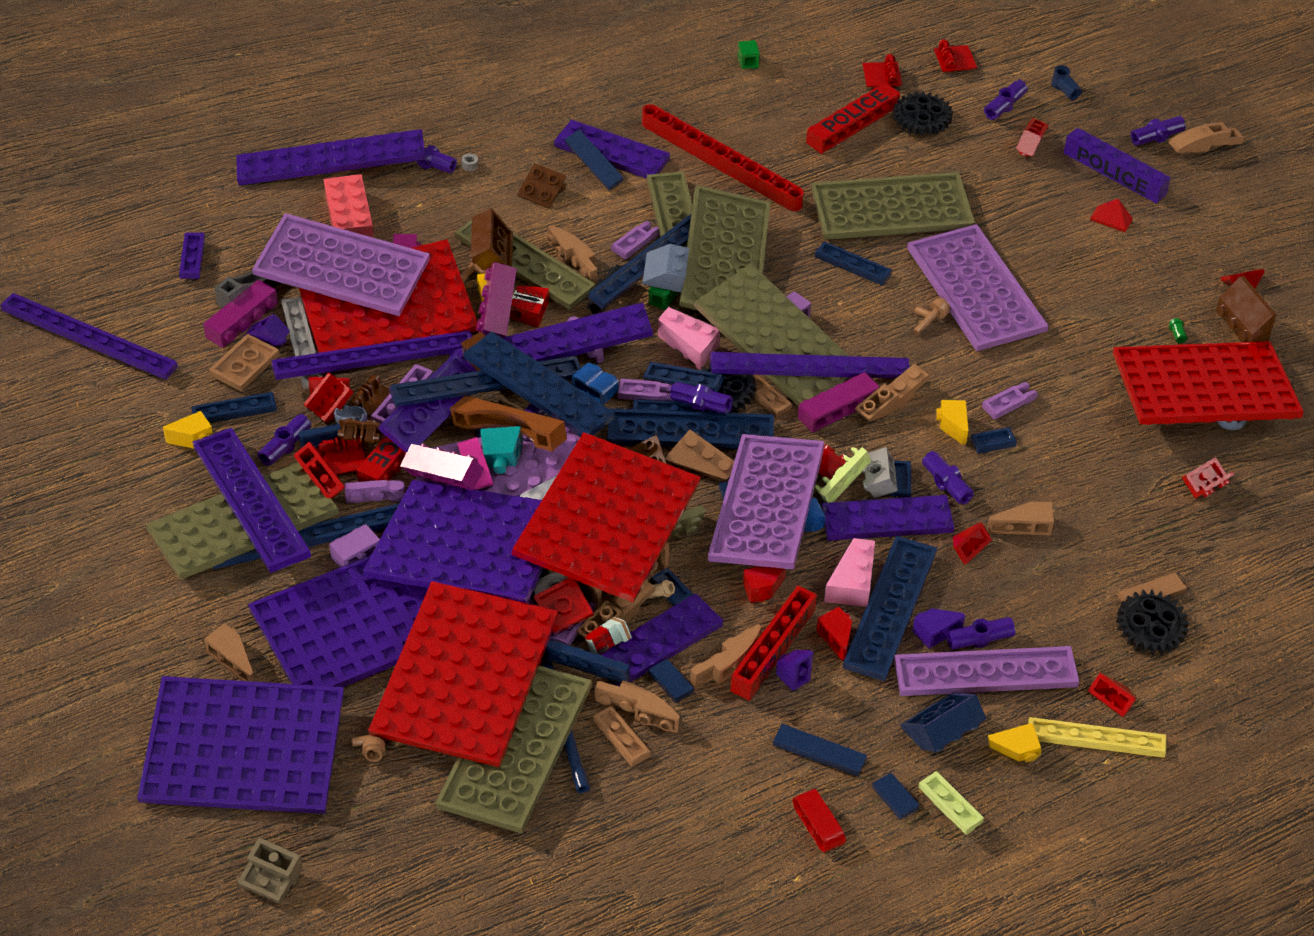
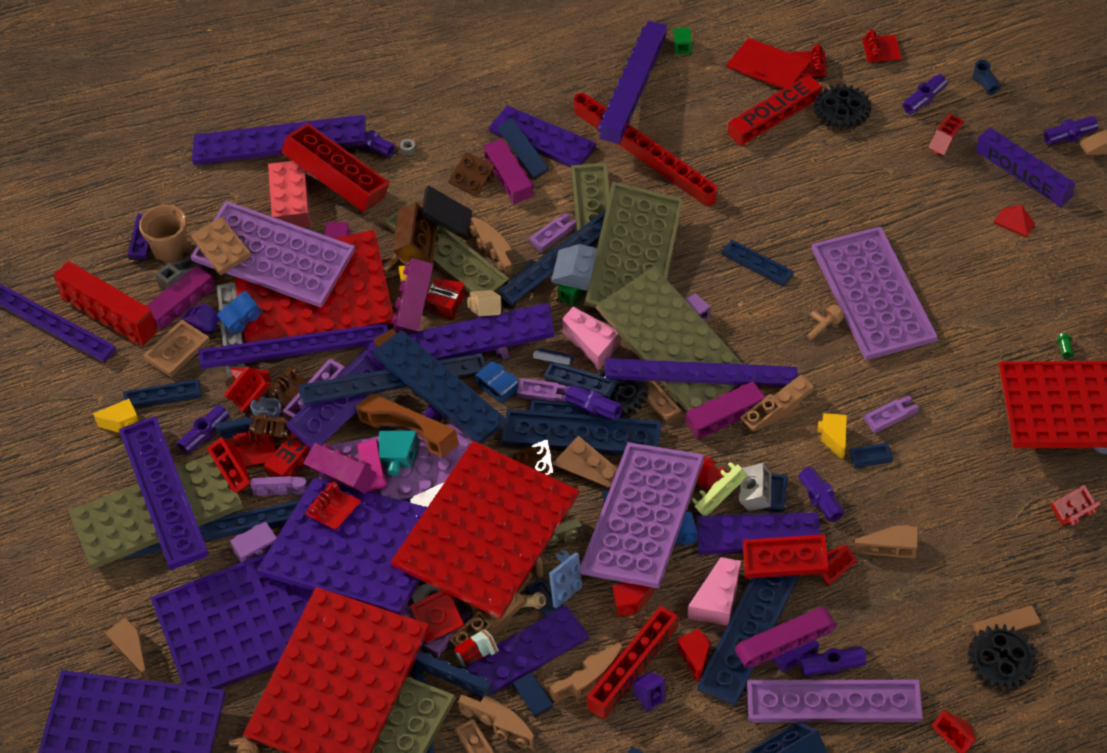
camera: 10 degrees right, 5 degrees up
olive plate [811,172,975,240] -> none
none -> red brick [53,260,158,346]
none -> medium nougat piece [139,205,189,264]
none -> medium nougat plate [190,216,252,276]
none -> blue brick [217,291,263,335]
none -> red brick [281,123,390,212]
none -> red hinge [306,481,361,530]
none -> black tile [421,185,472,240]
none -> tan brick [467,290,501,316]
none -> magenta brick [483,138,534,205]
none -> dark blue tile [533,348,575,365]
none -> medium blue plate [549,550,582,608]
none -> dark purple brick [598,21,668,144]
none -> red container [726,37,811,89]
none -> magenta beam [735,607,837,668]
none -> red plate [743,534,828,579]

